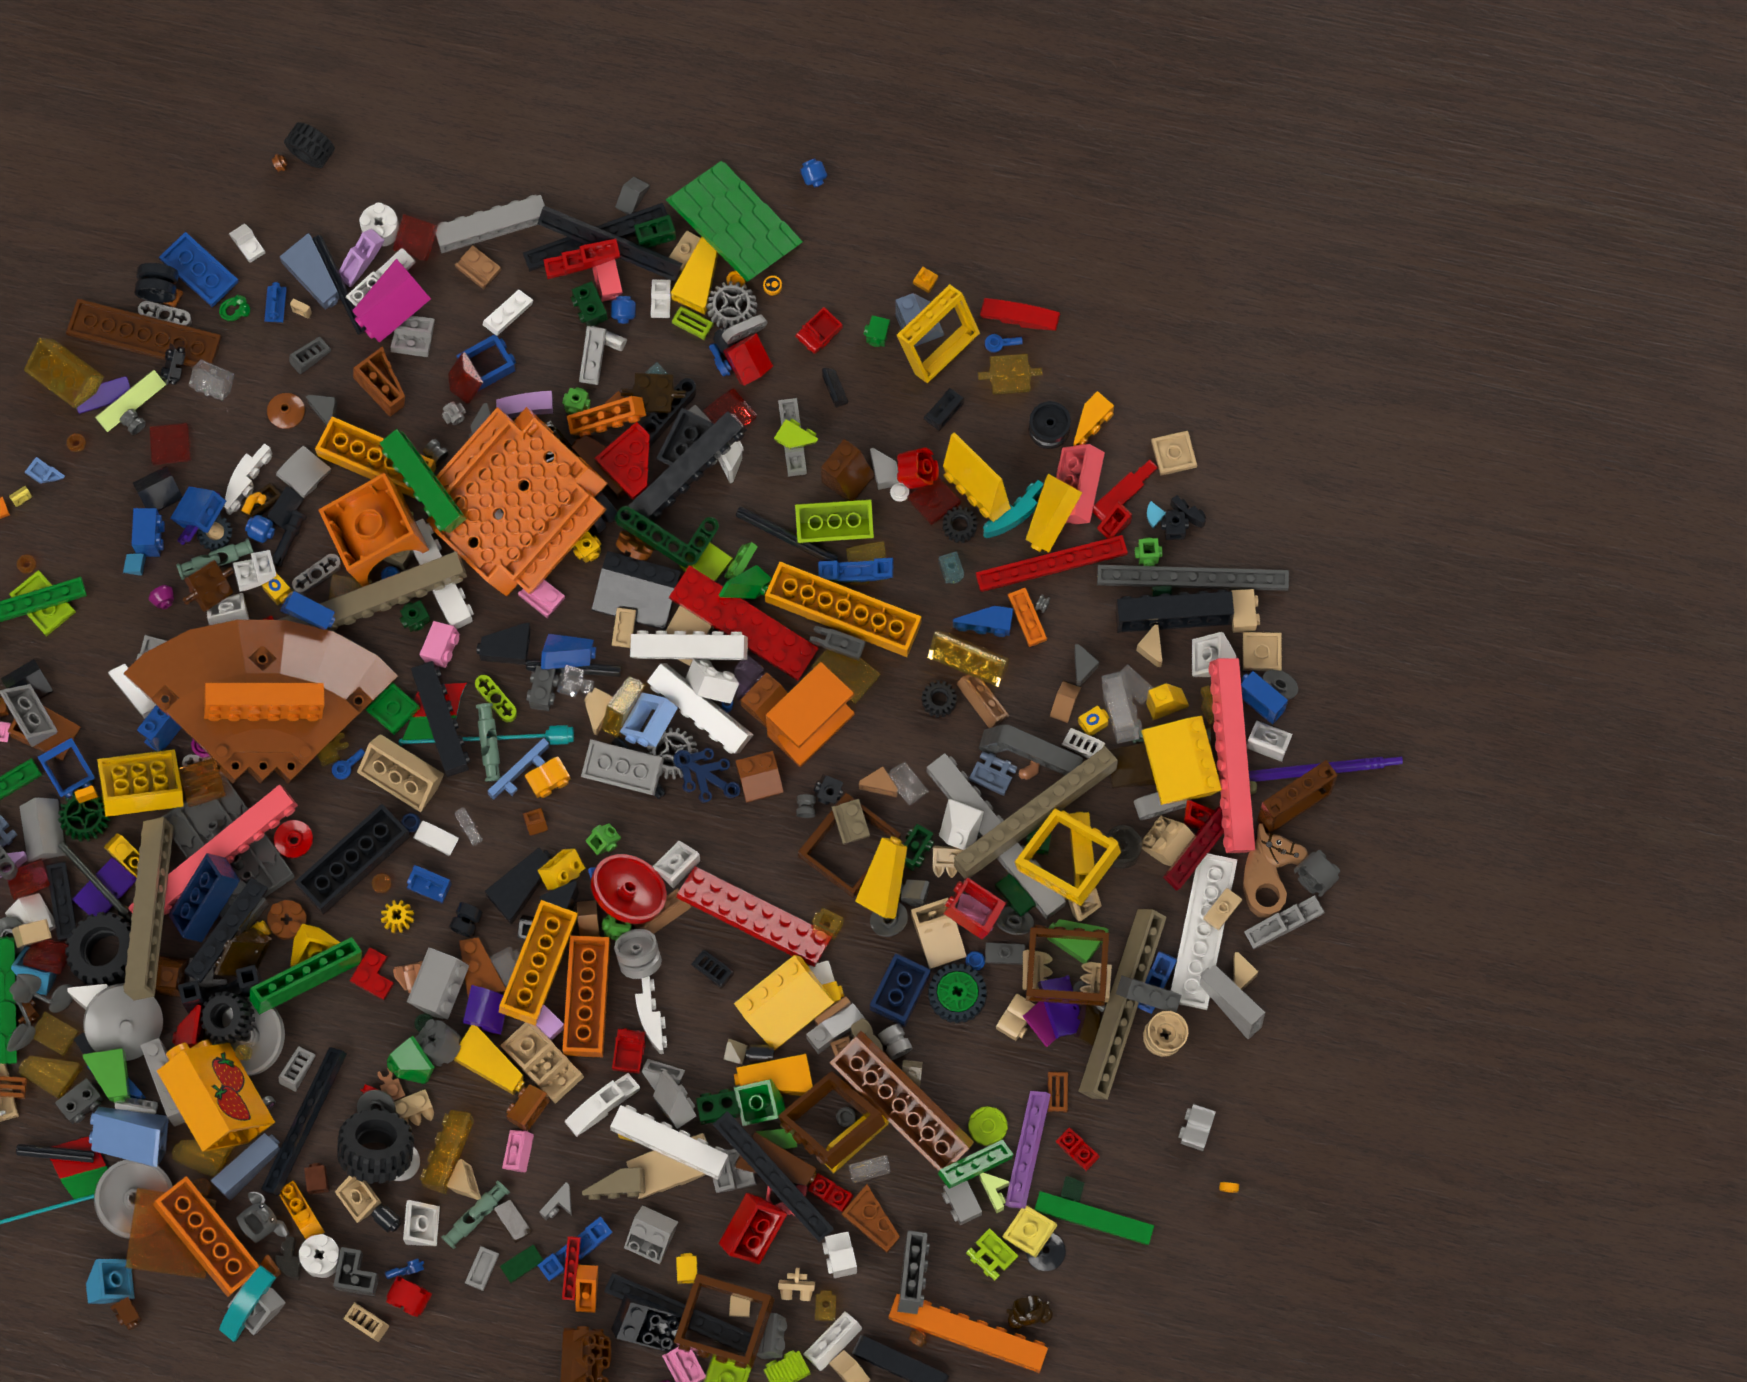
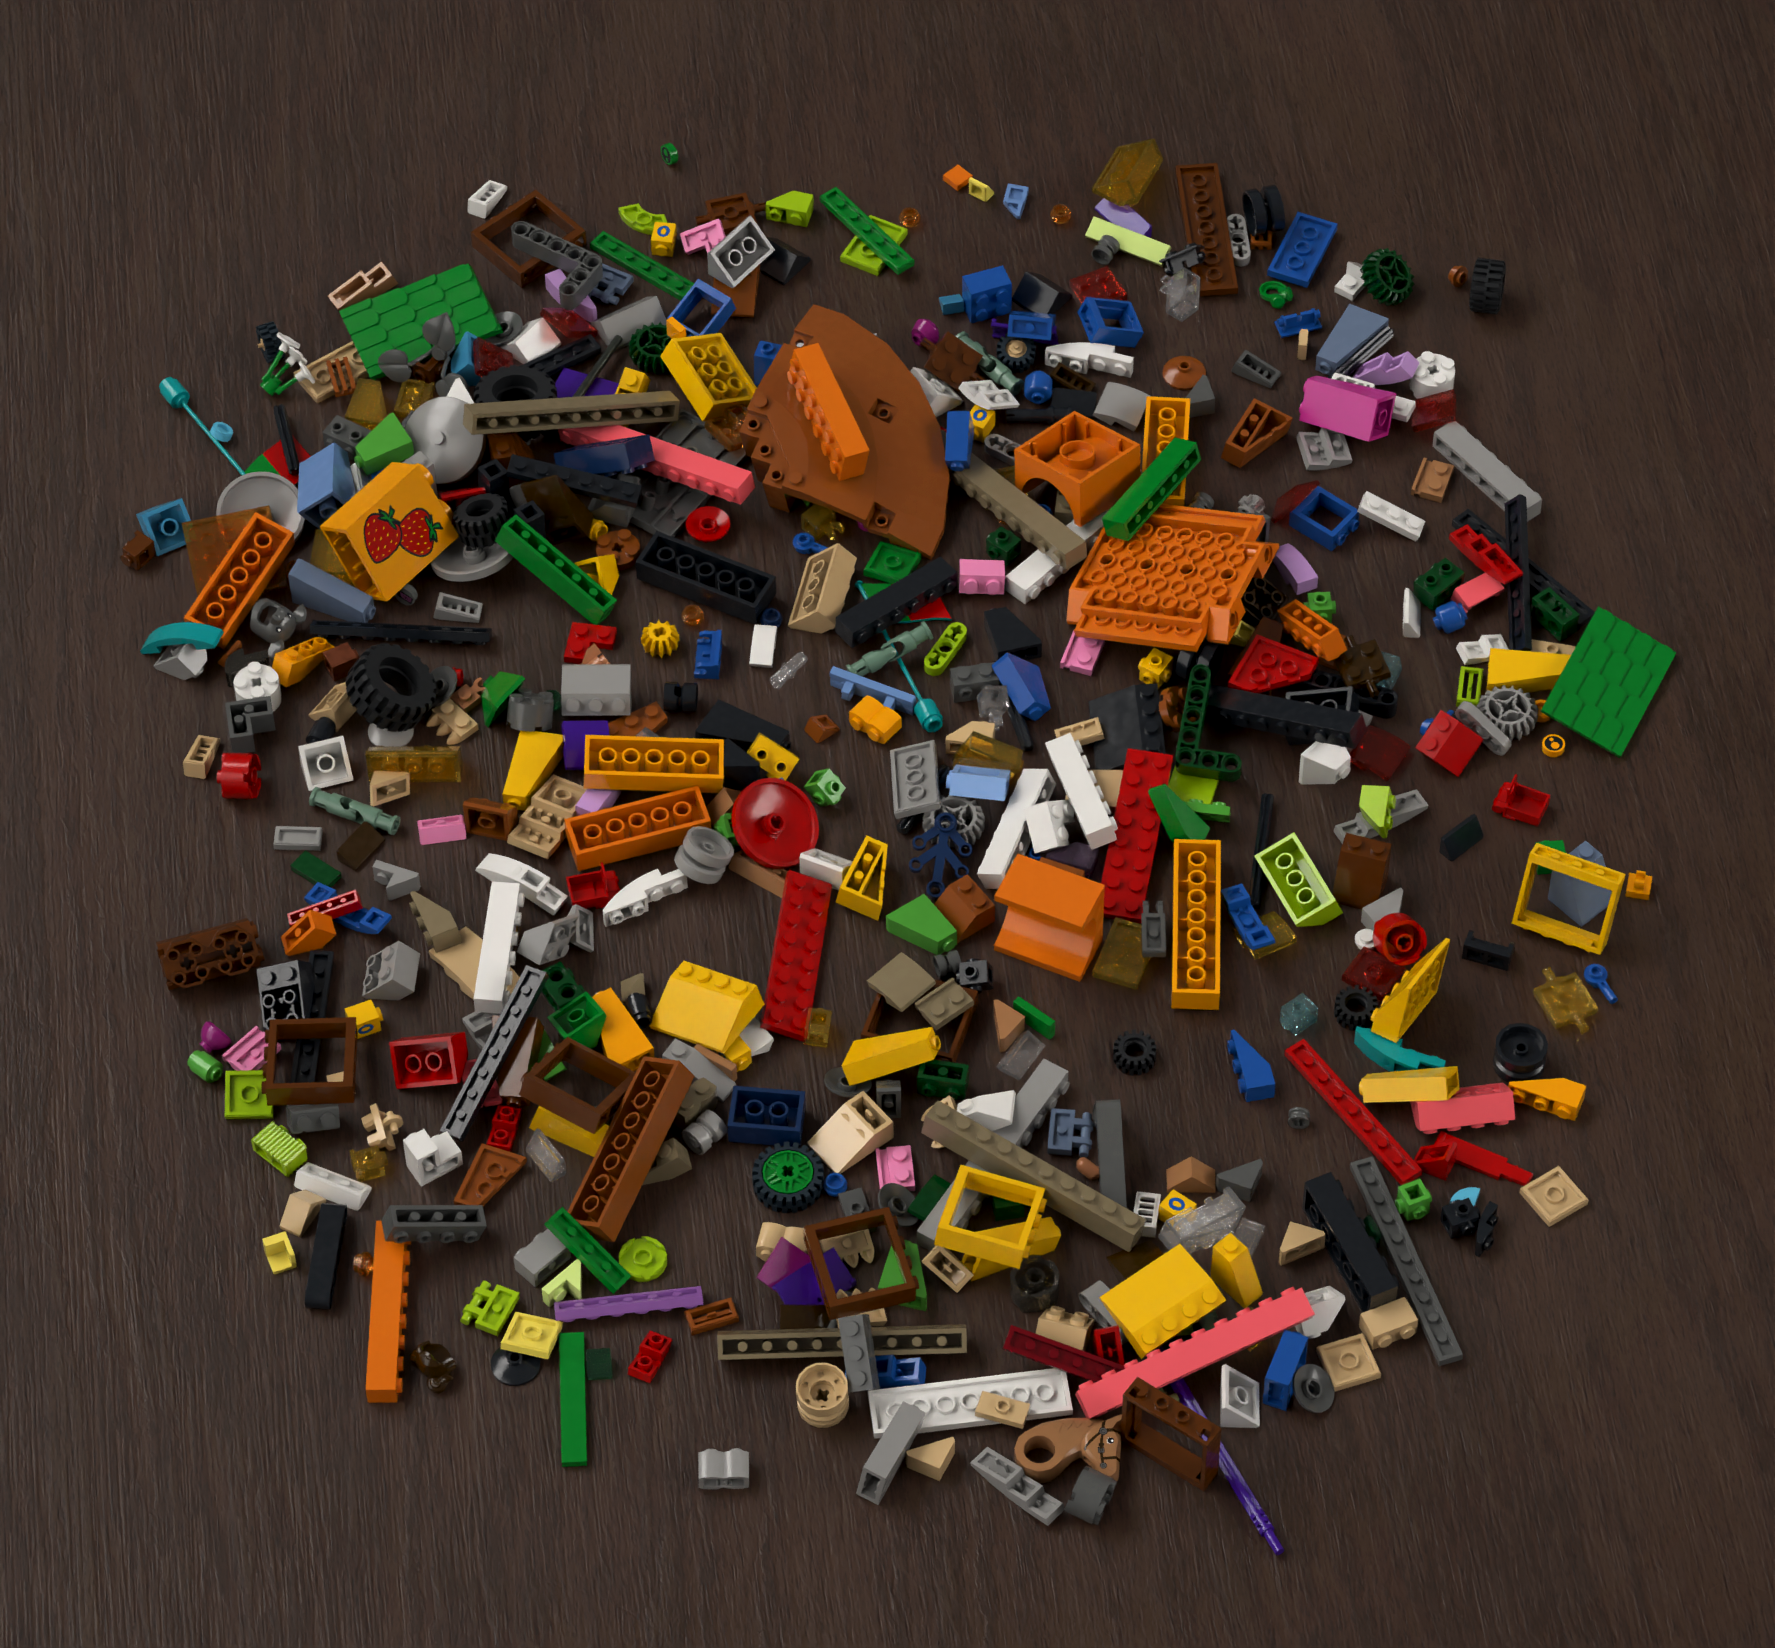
camera: 70 degrees right, 20 degrees down
tan slope [12,919,52,948] -> none
clear yellow hinge [235,1045,252,1061] -> none
light orange arm [241,492,267,515] -> none
blue plate [385,1258,424,1279] -> none
light grey tile [579,326,607,385] -> none
dark grey slope [615,177,650,215] -> none
black slope [691,950,734,989] -> none
blue head [800,159,827,188] -> none
clear yellow slope [928,630,1010,687] -> none
red window [943,877,1006,939] -> none
medium nougat slope [957,671,1009,728] -> none
red slope [980,298,1060,331] -> none
orange plate [1008,588,1047,647] -> none
light orange tile [1219,1182,1239,1193] -> none
none -> medium azure tile [210,422,233,442]
none -> yellow wedge [836,835,888,921]
none -> dark tan slope [867,952,936,1012]
none -> bright green slope [886,894,957,955]
none -> green tile [1013,996,1055,1040]
none -> blue window [1077,297,1144,348]
none -> dark green gear [1360,248,1415,306]

